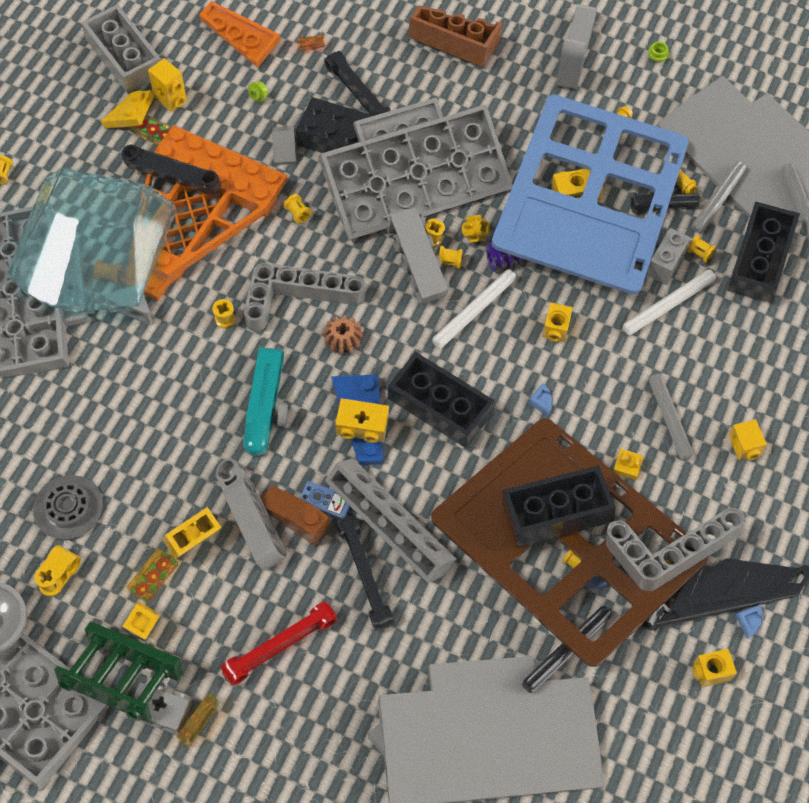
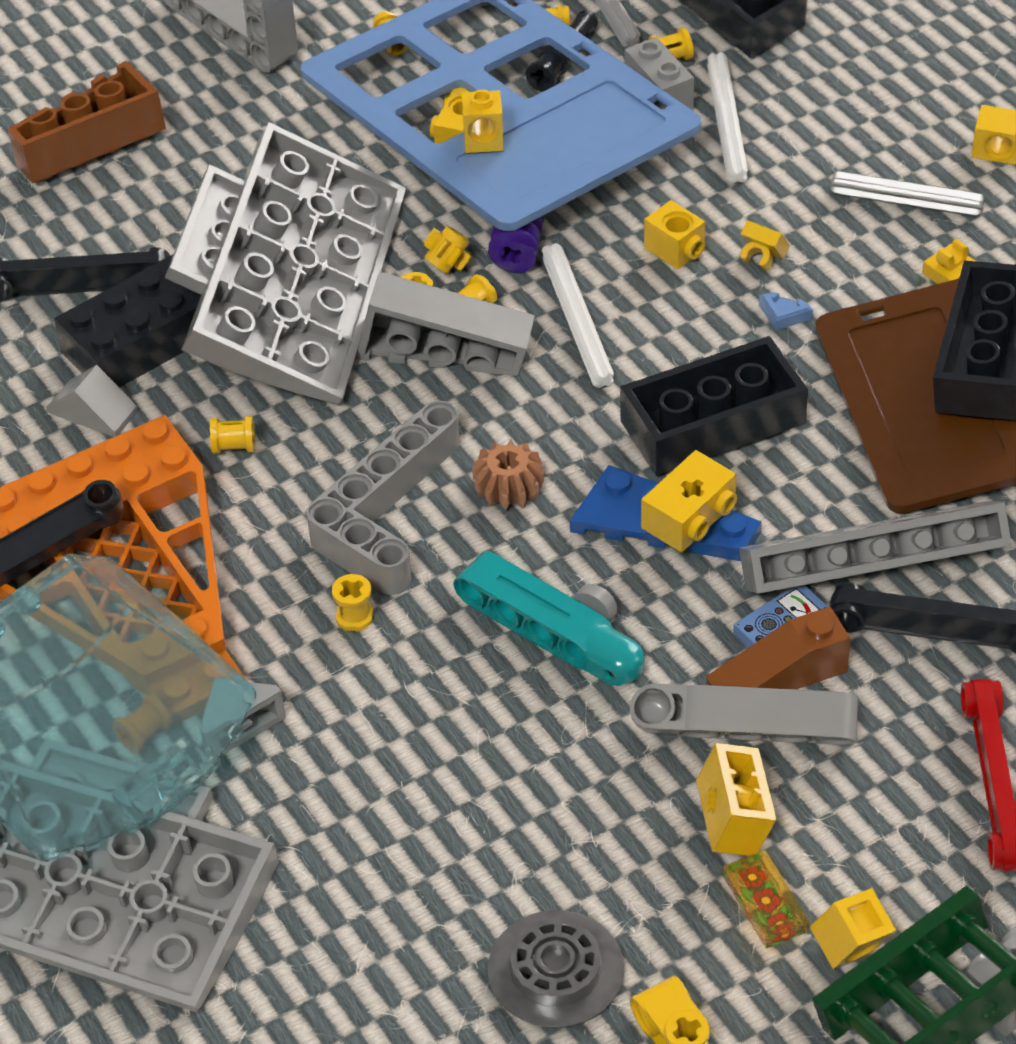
camera: 55 degrees left, 15 degrees down
none -> yellow brick [462,90,504,153]
none -> yellow tile [740,220,790,271]

